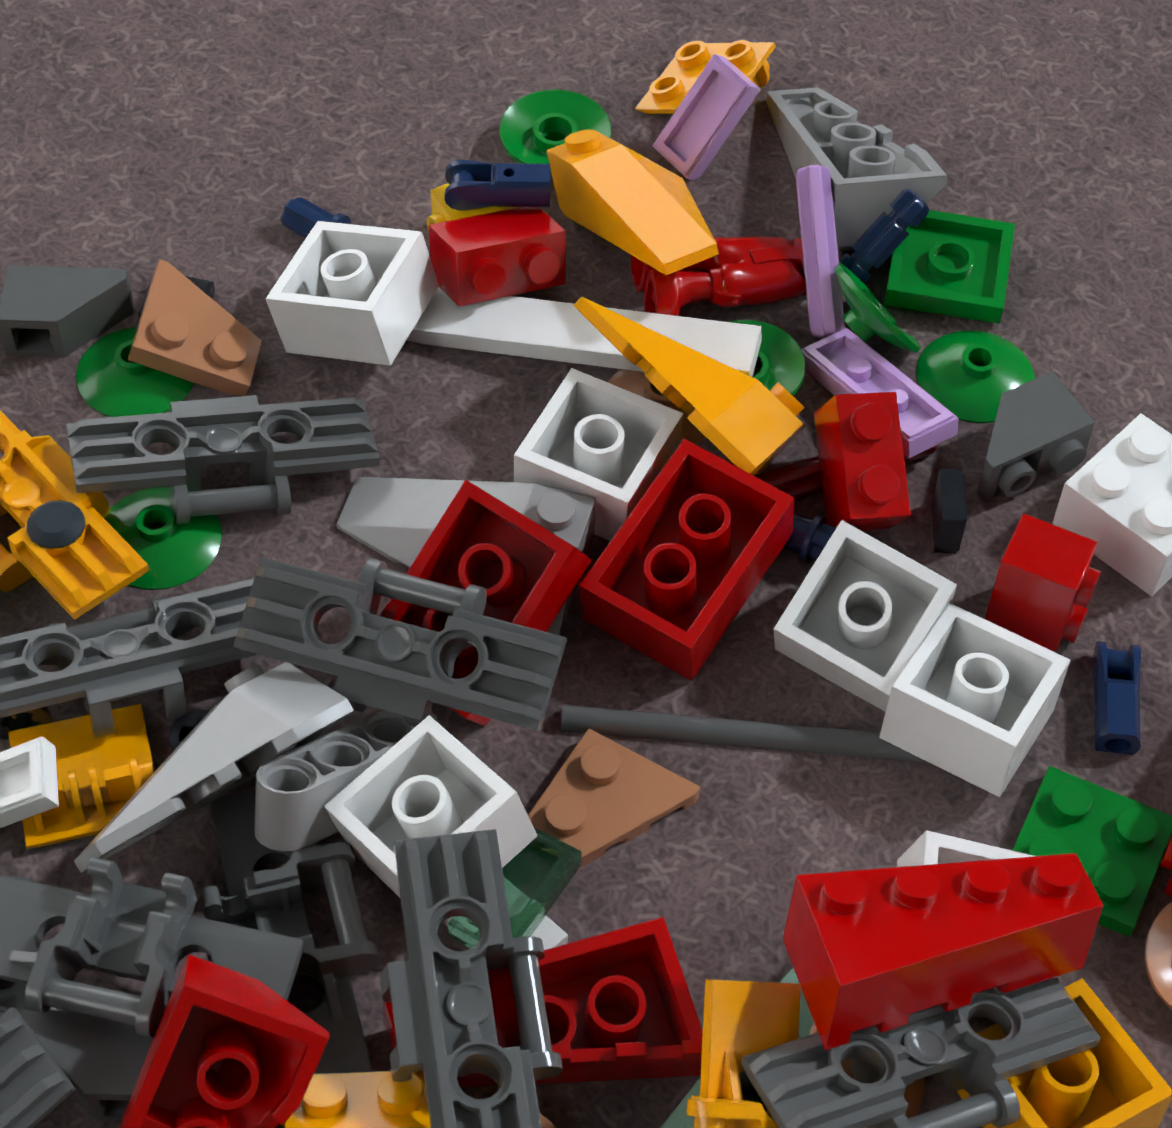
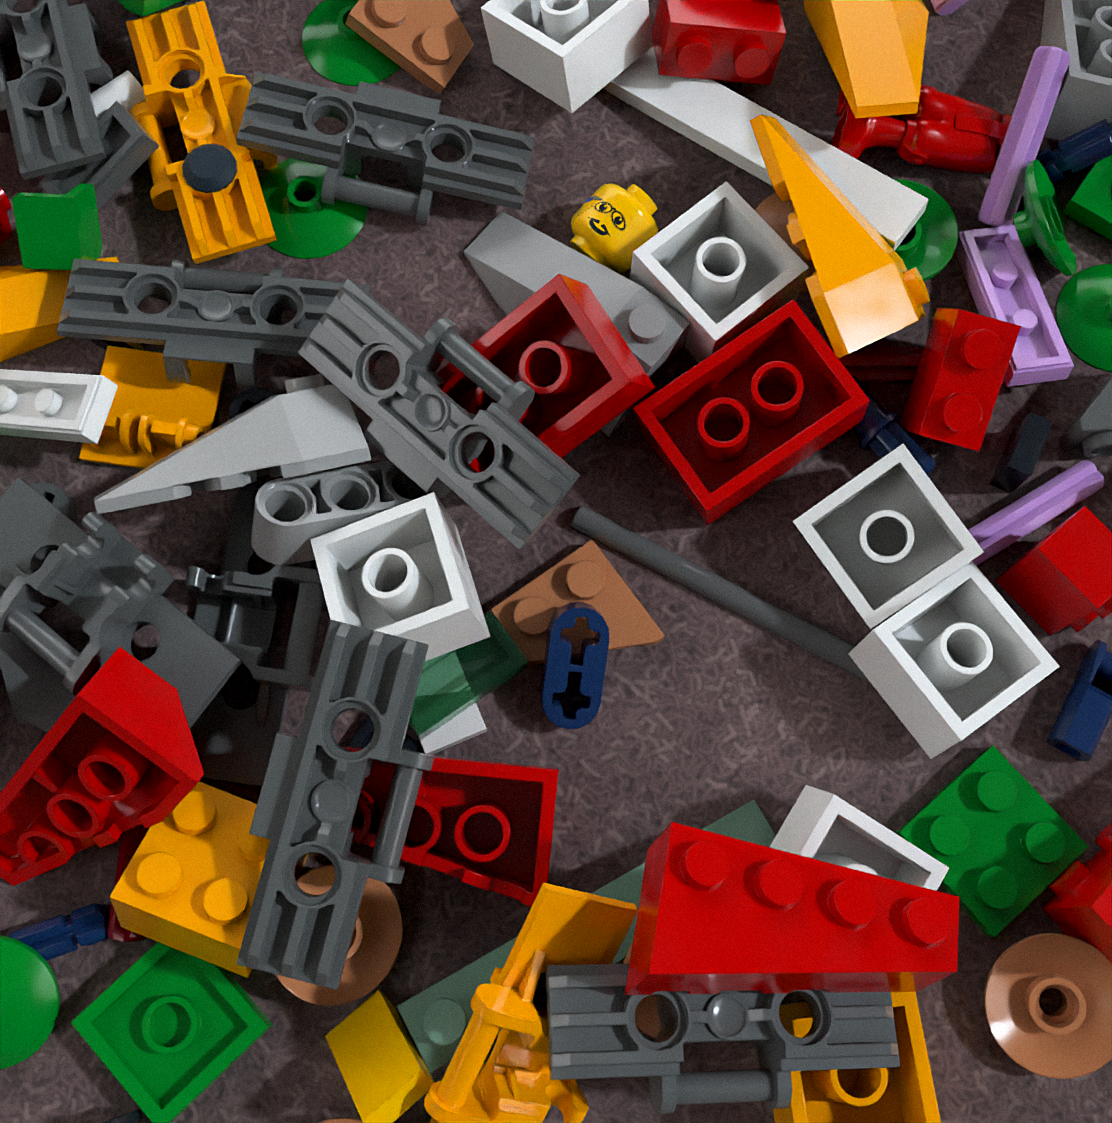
camera: 25 degrees right, 20 degrees up
none -> dark blue beam [540,602,610,729]
none -> yellow head [570,184,658,273]
none -> lavender axle [968,460,1104,566]

